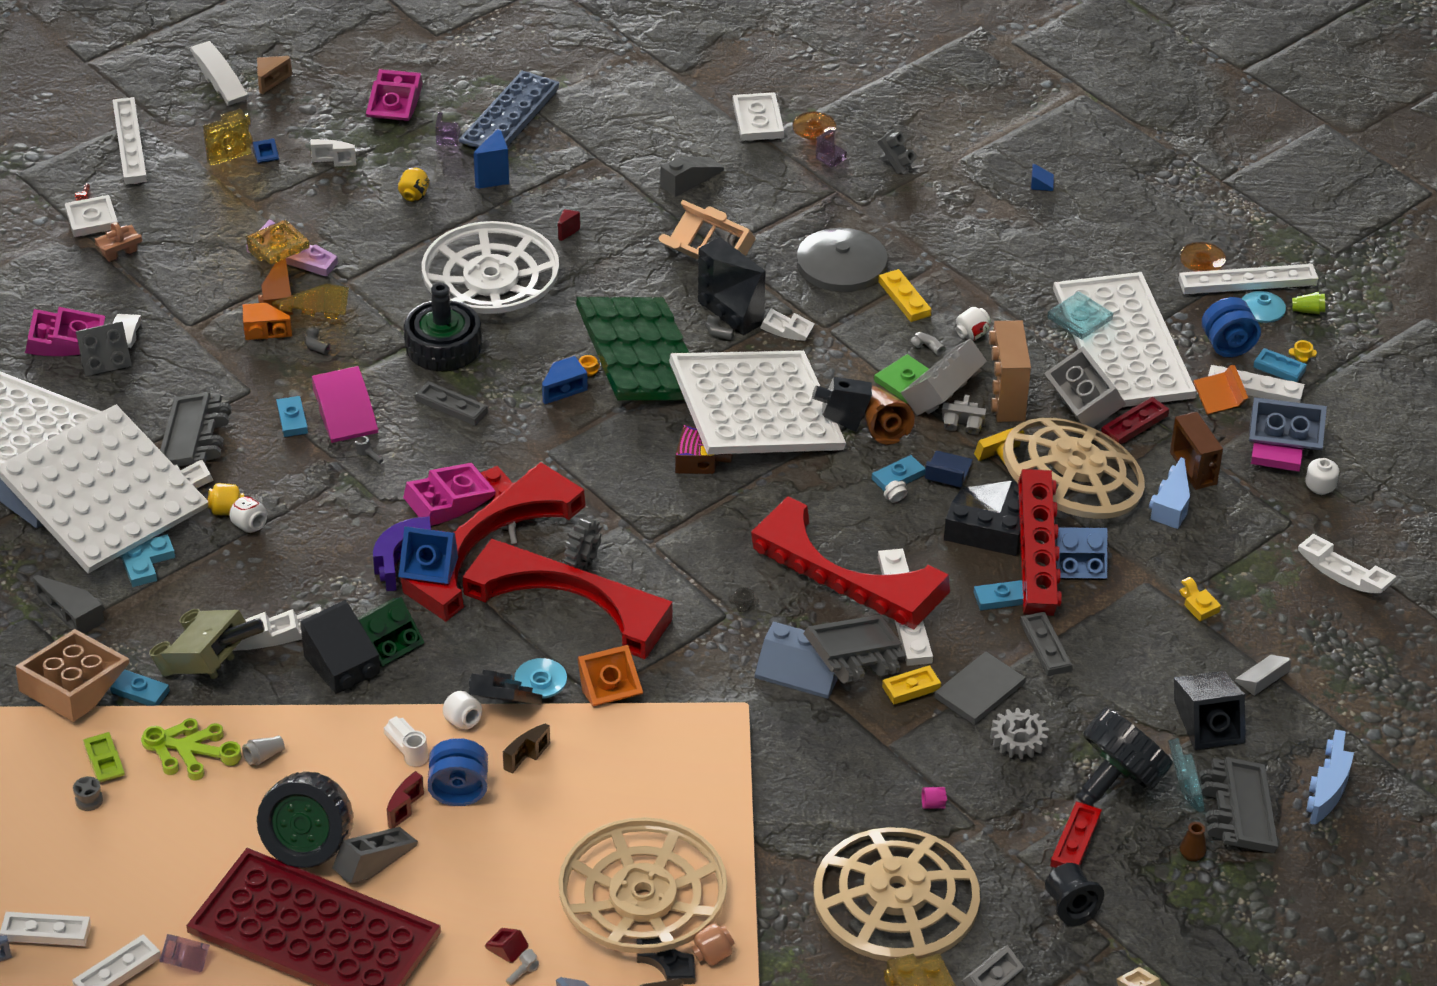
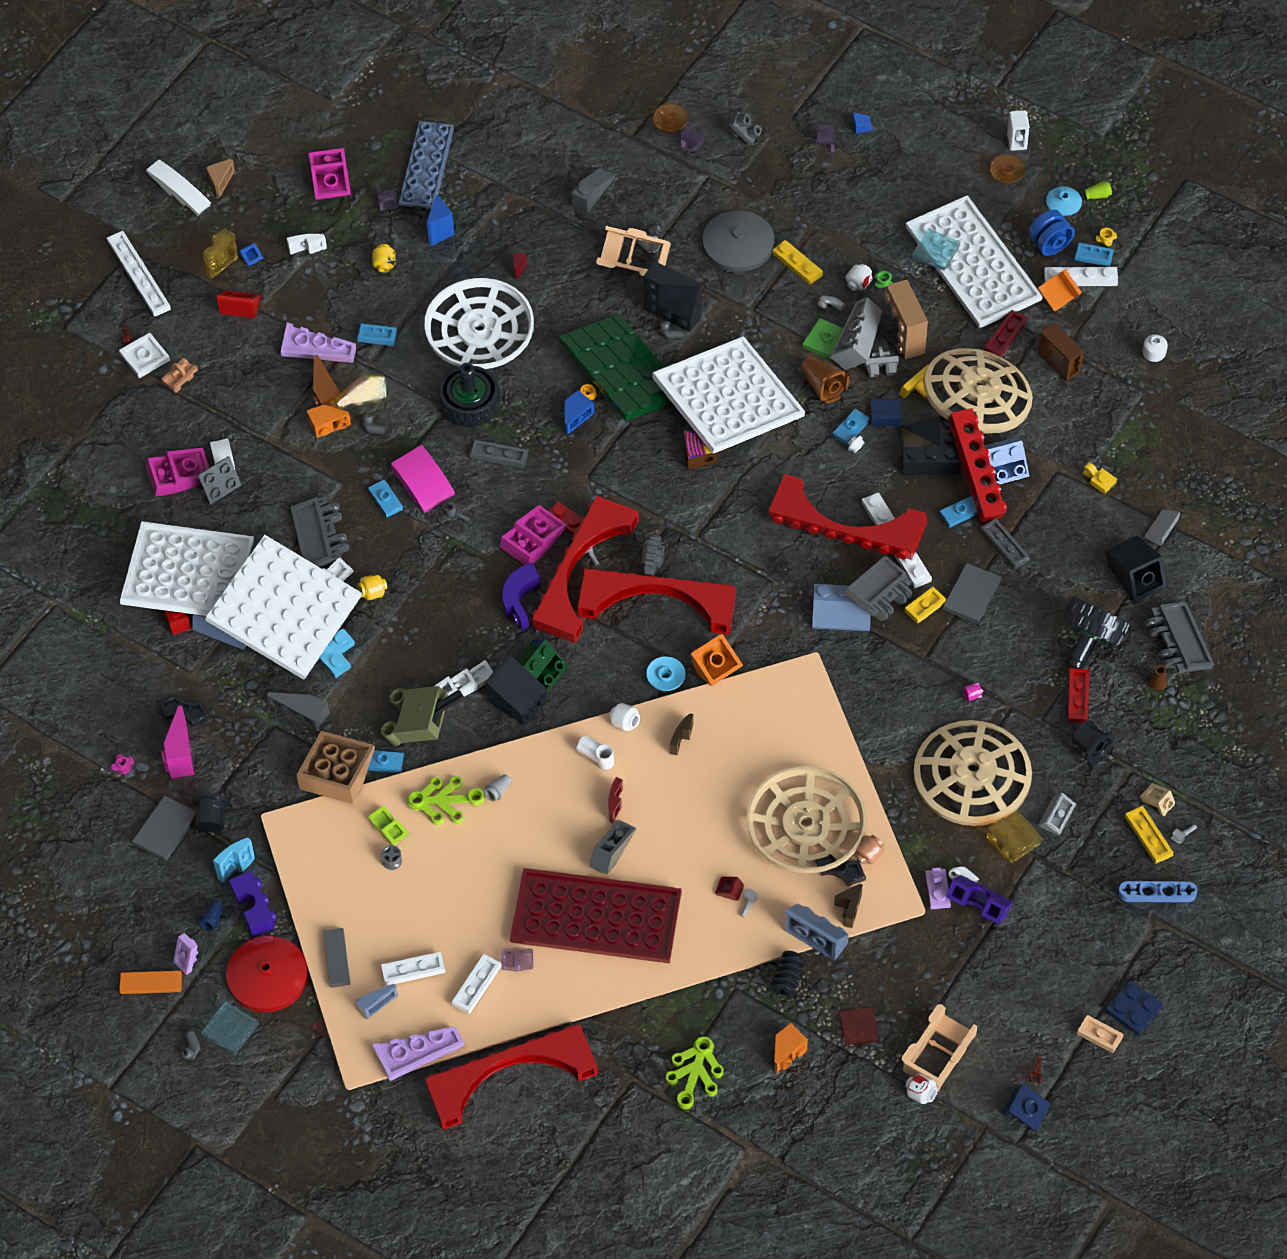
camera: 15 degrees left, 15 degrees up
white head [230,496,267,533] -> none
clear yellow plate [246,219,310,265] -> none
black wheel [256,771,354,868] -> none
blue slope [398,526,458,584] -> none
blue wheel [427,738,488,806] -> none
black plate [469,670,542,705] -> none
white plate [733,92,784,141] -> none
white slope [760,308,814,341] -> none
black torso [812,377,872,432] -> none
light grey gear [990,708,1049,759] -> none
light grey brick [1044,346,1126,428] -> none
light blue slope [1149,457,1190,529] -> none
clear light blue slope [1168,738,1205,812] -> none
white plate [1178,264,1318,294] -> none
sand blue slope [1249,397,1327,450] -> none
dark pink slope [1251,442,1303,471] -> none
white slope [1298,534,1397,593] -> none
light blue slope [1306,730,1354,825] -> none
none -> red slope [217,290,261,318]
none -> dark azure plate [357,324,397,346]
none -> clear purple panel [816,125,835,152]
none -> white brick [1007,110,1030,150]

